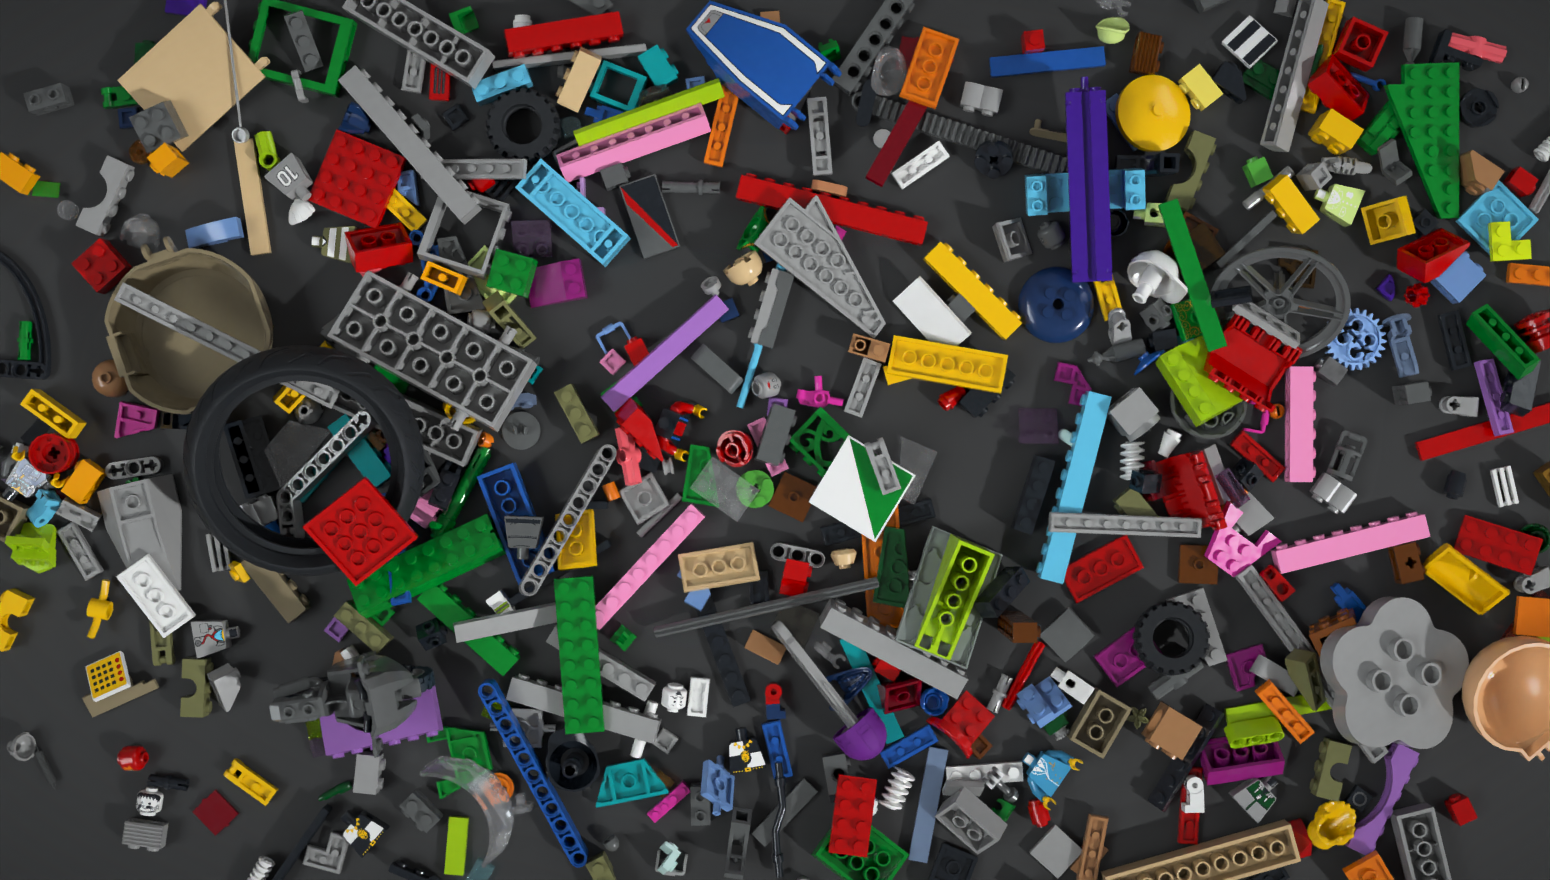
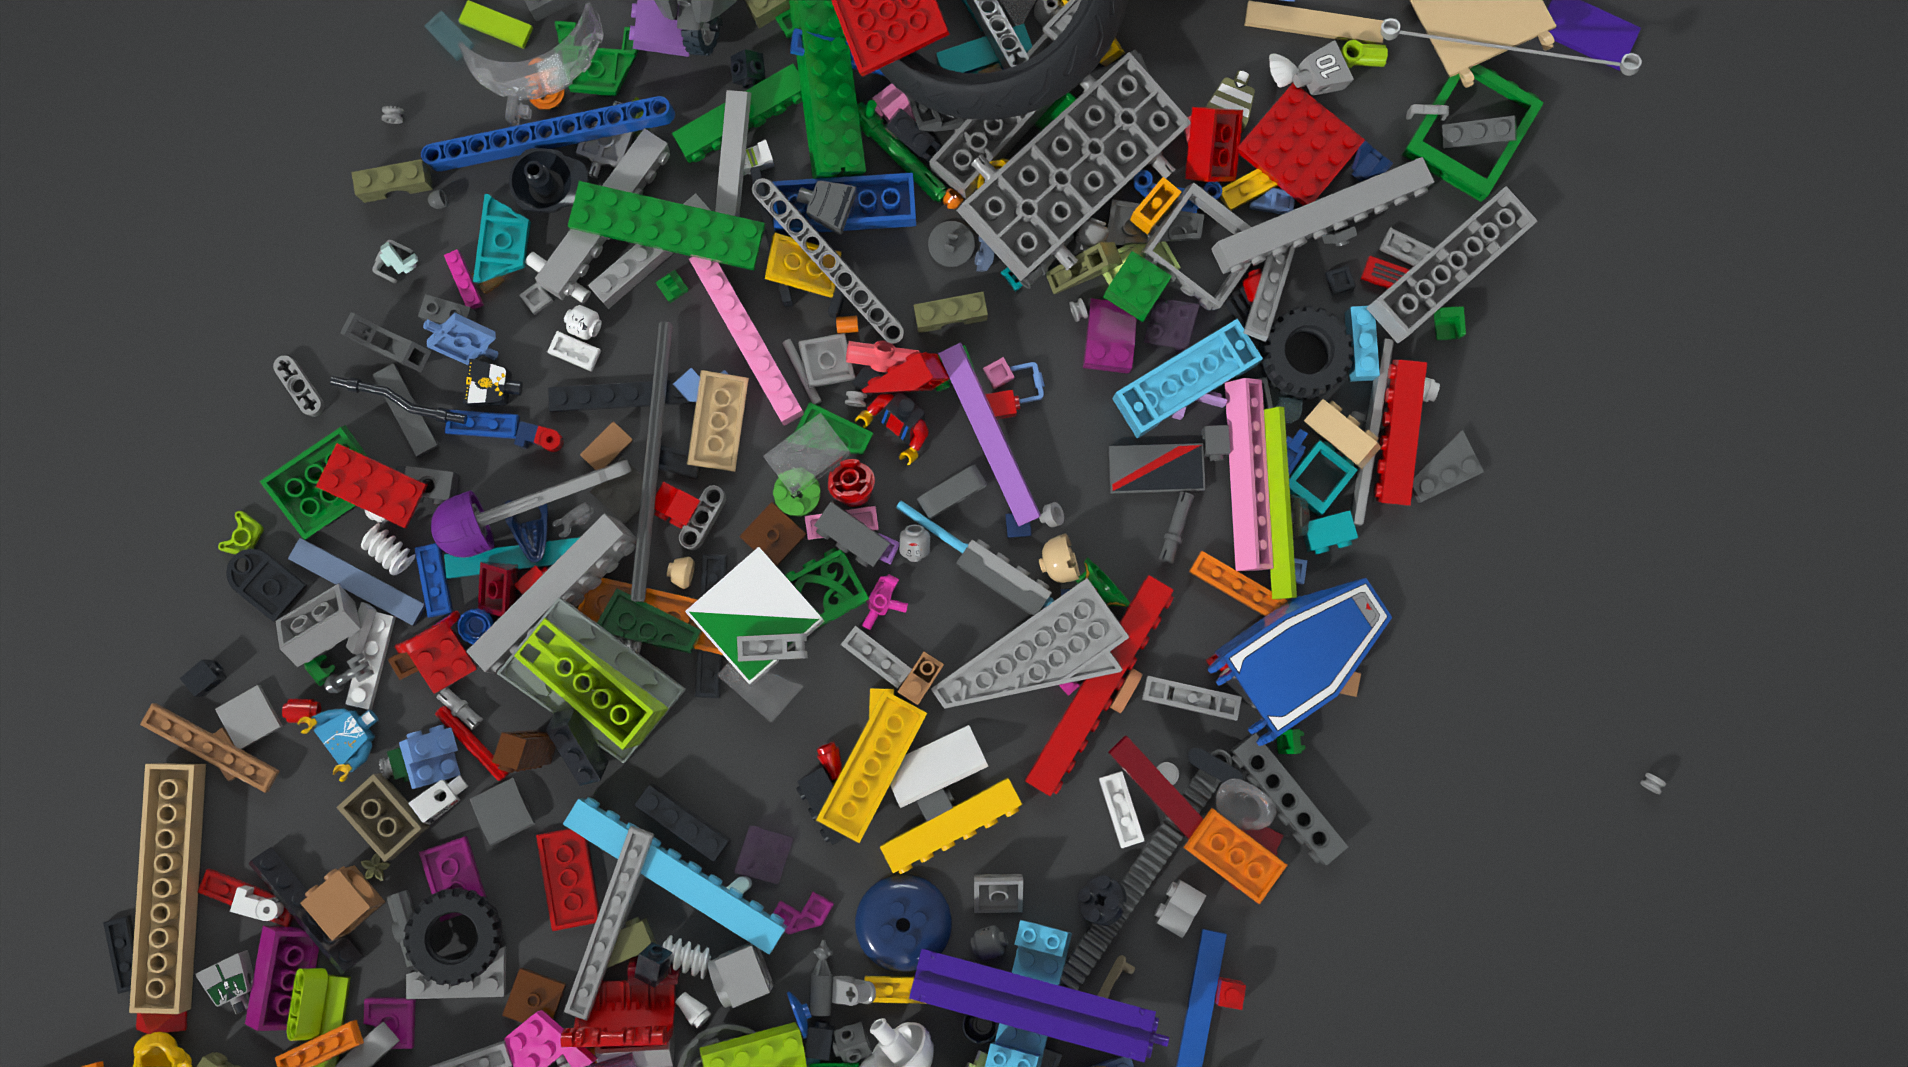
camera: 105 degrees right, 5 degrees down
none -> light grey bush [1069,298,1088,322]

